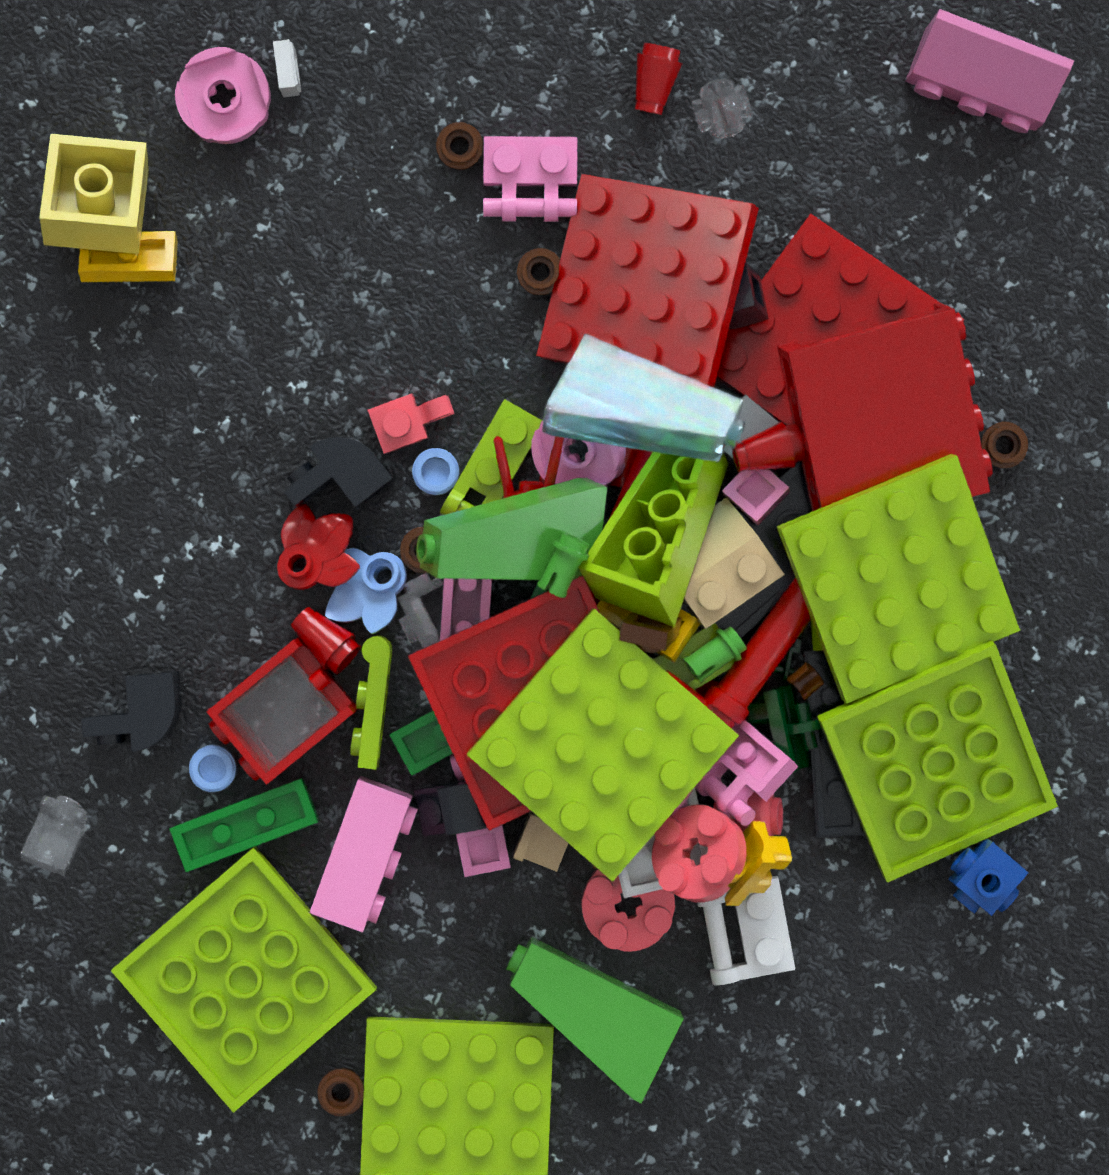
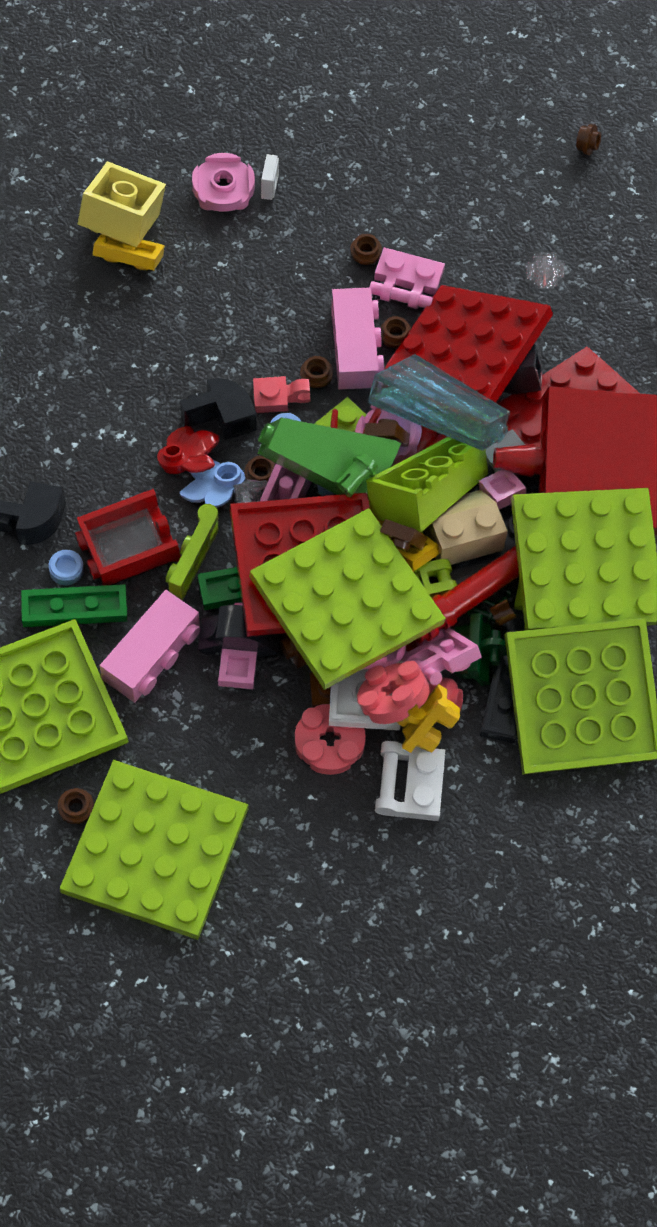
camera: 10 degrees right, 25 degrees down
red cone [291,607,361,674] -> none
bright green slope [506,936,683,1103] -> none
tan panel [513,811,568,872] -> none
red cone [635,43,683,115] -> none
bright green pin [683,626,747,683] -> none
blue brick [948,839,1028,916] -> none
none -> reddish brown plate [300,356,333,388]
none -> bright pink brick [331,287,384,390]
none -> reddish brown plate [364,419,410,447]

